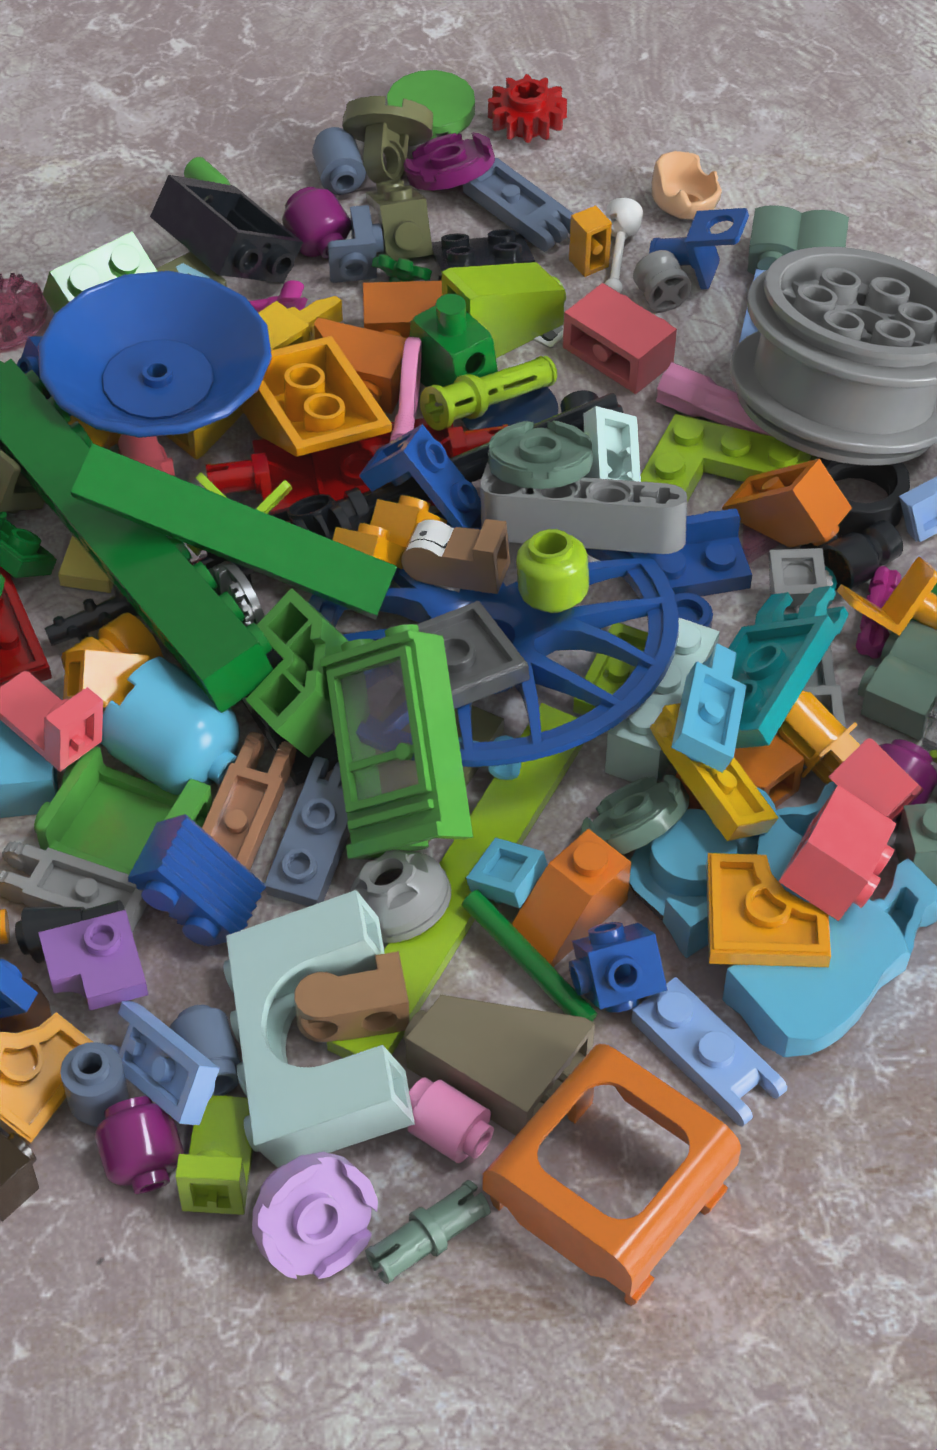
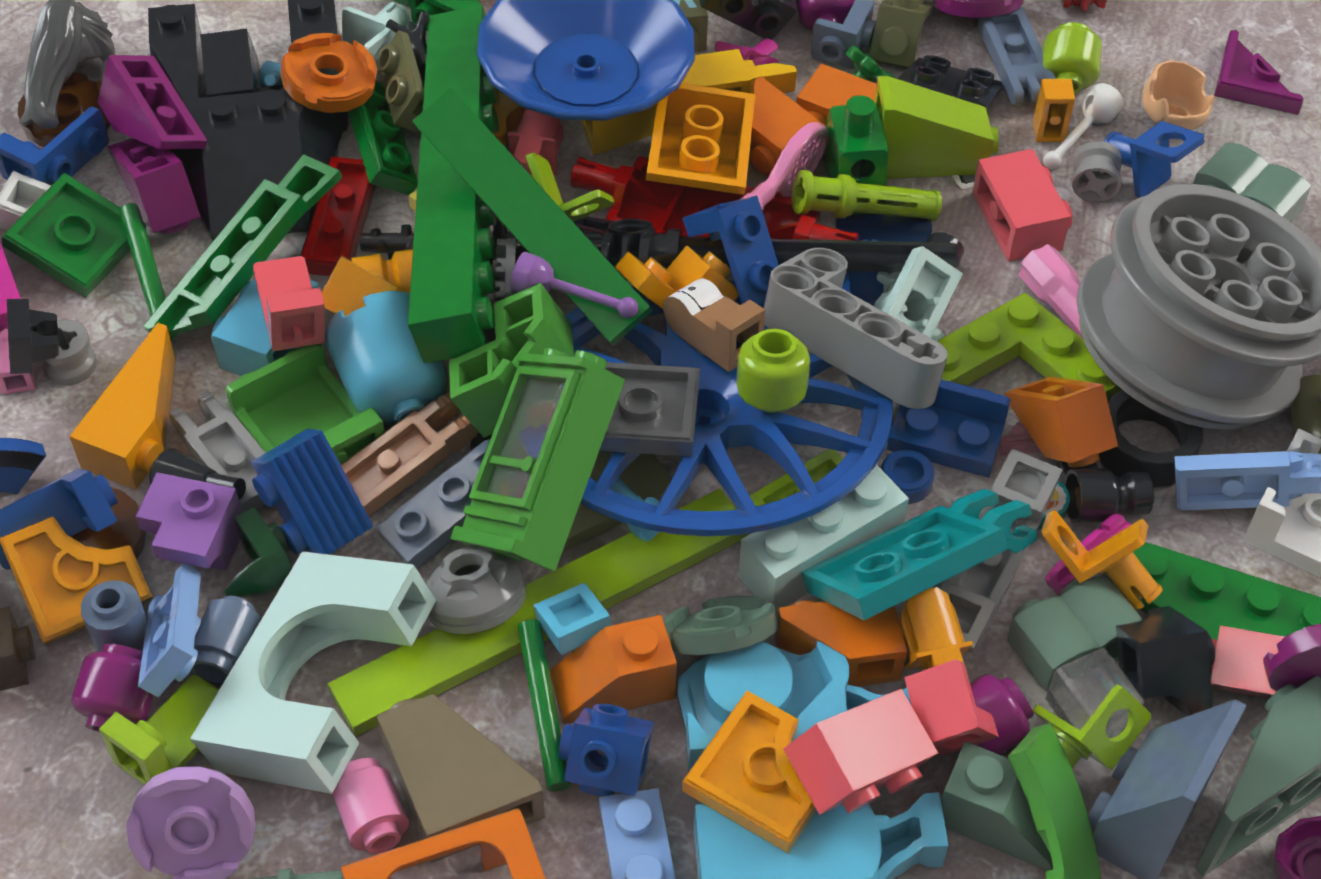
camera: 30 degrees right, 0 degrees up
medium nougat leg [294,951,410,1042] -> none
sand green tile [488,421,593,489] -> none
yellow hinge [650,703,778,841] -> none
medium azure hinge [671,643,746,773] -> none
none -> dark green plate [224,507,292,598]
none -> medium lavender hinge [510,252,638,318]
none -> lime head [1042,22,1102,94]
none -> magenta tile [1214,30,1304,115]

